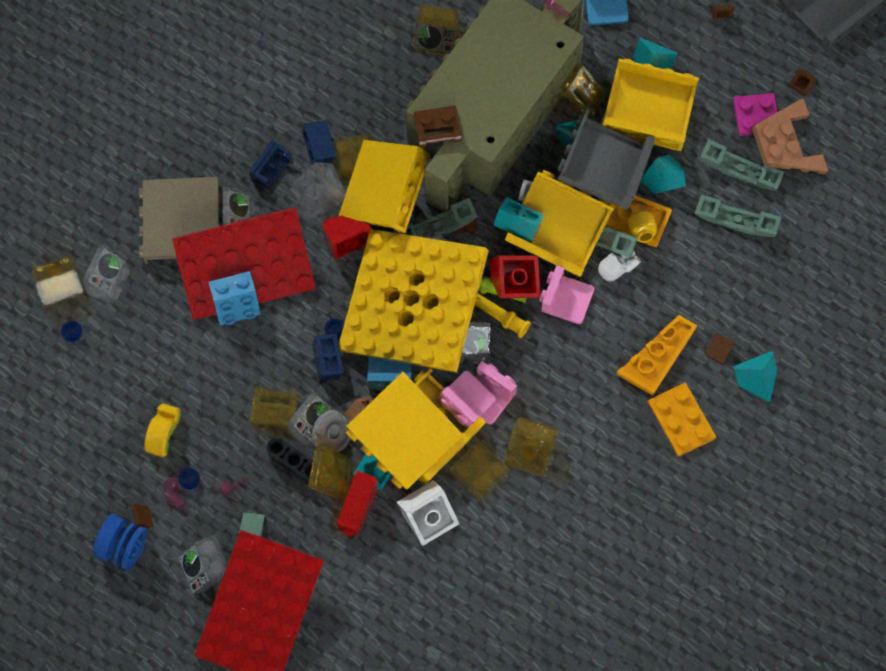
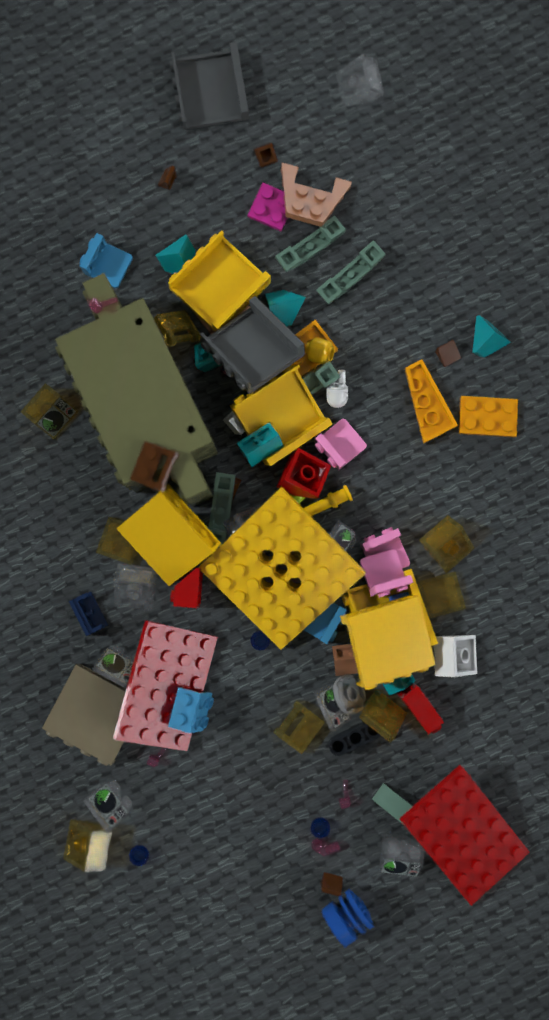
camera: 55 degrees left, 15 degrees up
yellow animal [144,403,181,457] -> none
dark blue hinge [302,120,337,168] -> none
dark blue hinge [312,334,344,383] -> none
none -> clear pink hand [147,747,167,767]

